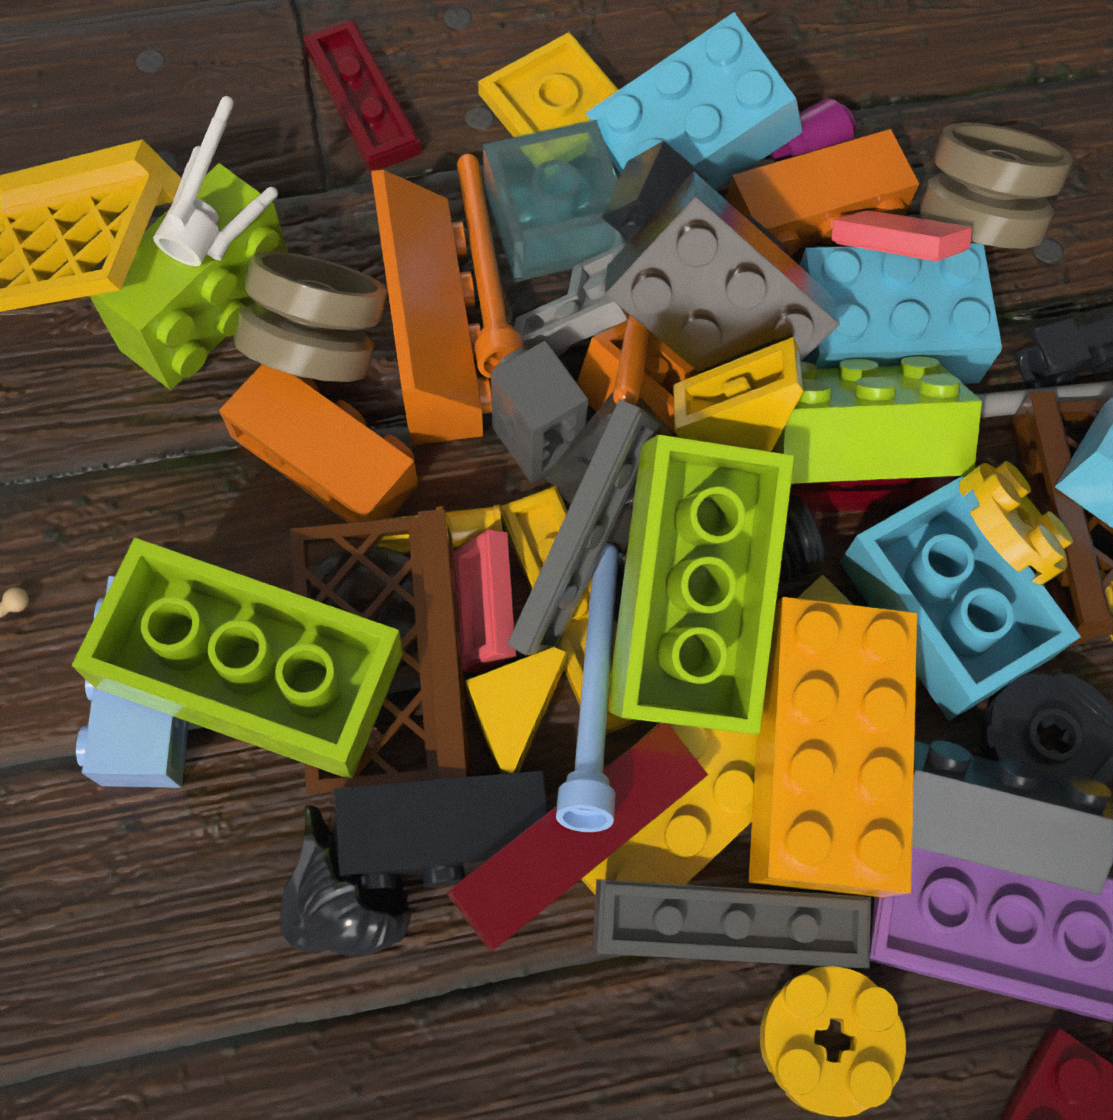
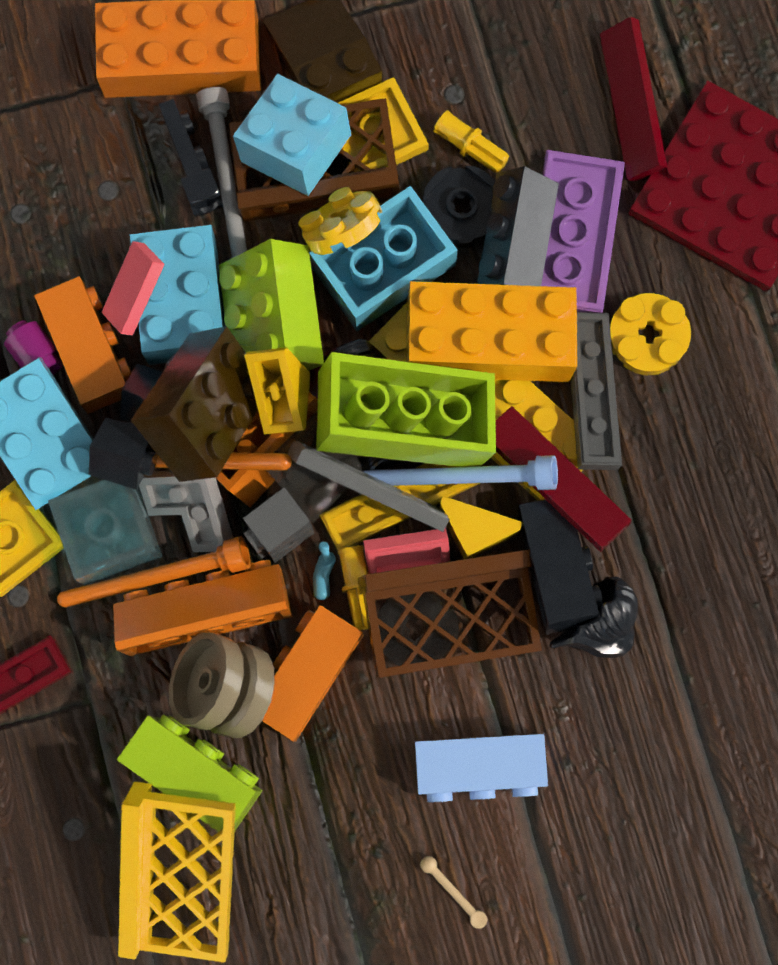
camera: 90 degrees left, 10 degrees up
lime brick [71,537,403,780] -> none
white plant [153,96,278,266] -> none
dark tan wheel [919,123,1074,249] -> none
none -> medium azure piece [313,541,336,600]

